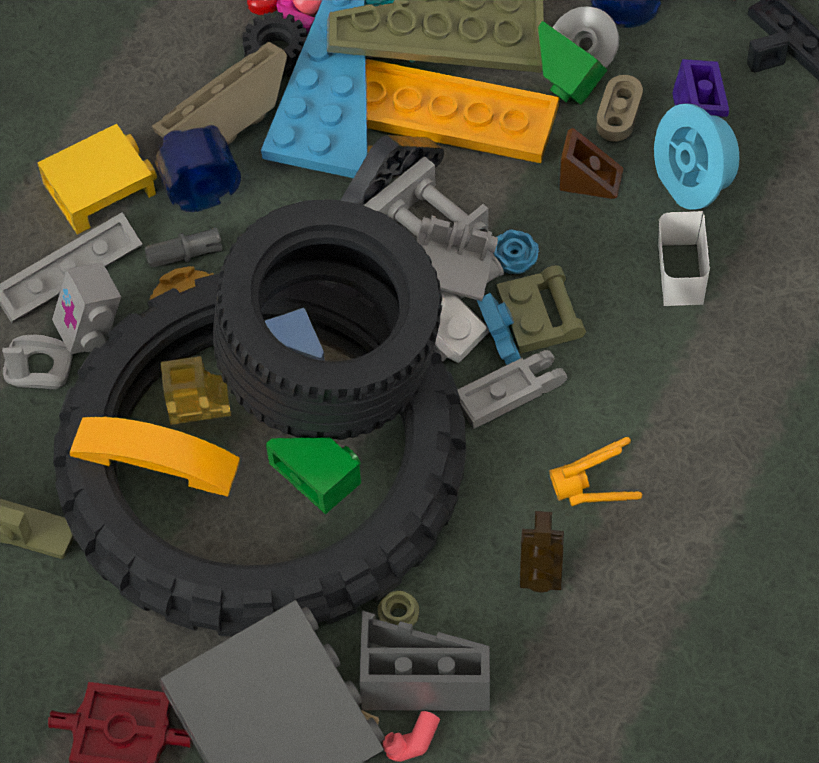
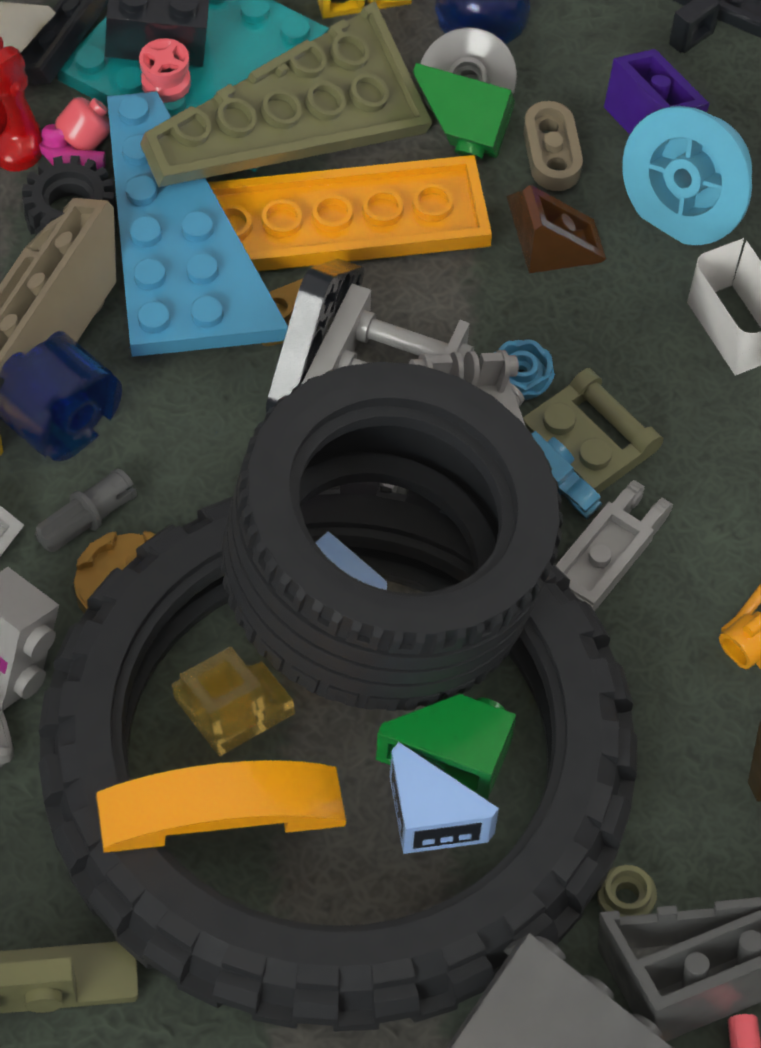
camera: 30 degrees left, 0 degrees up
none -> light blue slope [390,742,499,854]

